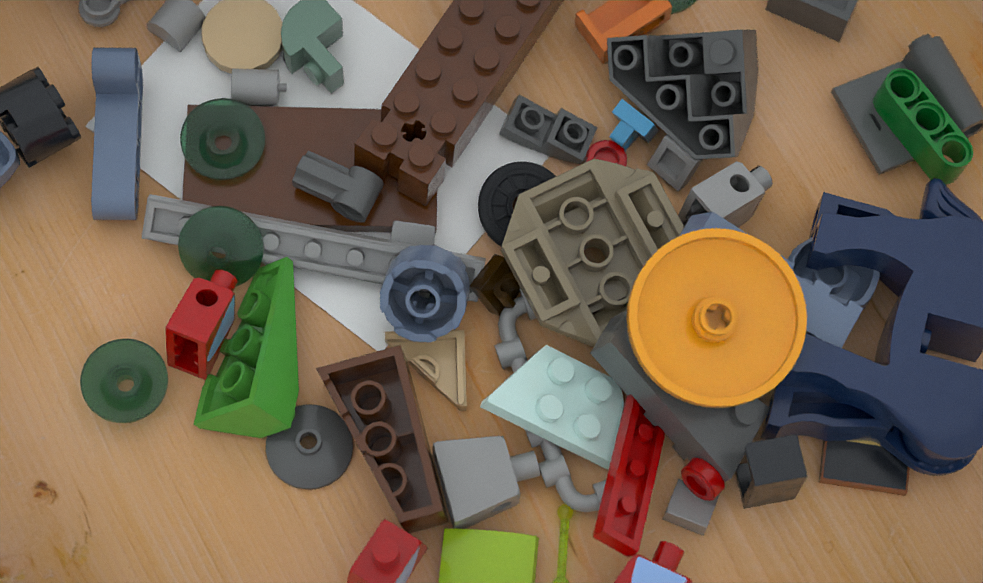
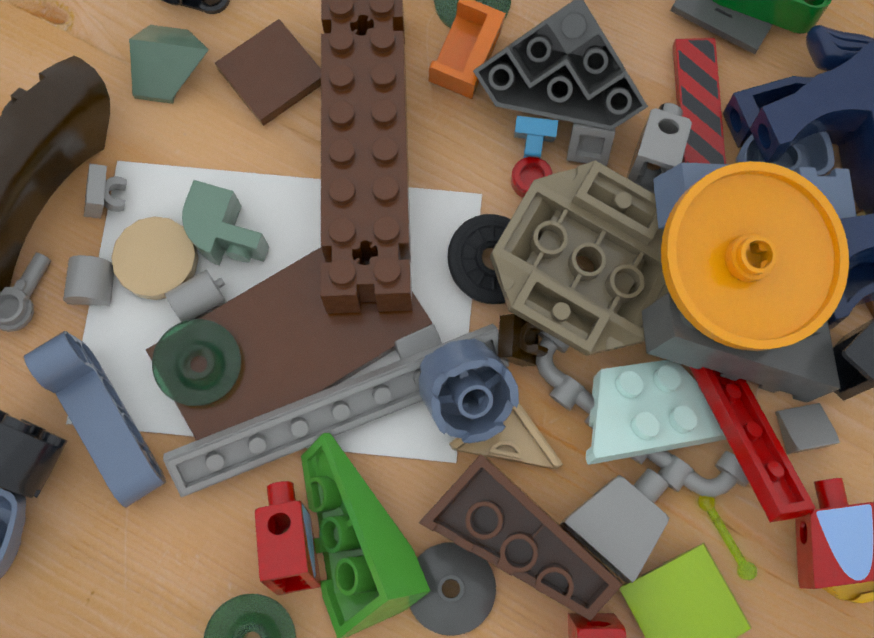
camera: 25 degrees left, 5 degrees up
clear green dish [178,206,264,286] -> none
dark grey piece [292,150,384,223] -> none
dark grey slope [499,95,598,164] -> none
red tile [681,457,725,501] -> none
none -> tile [673,38,726,164]

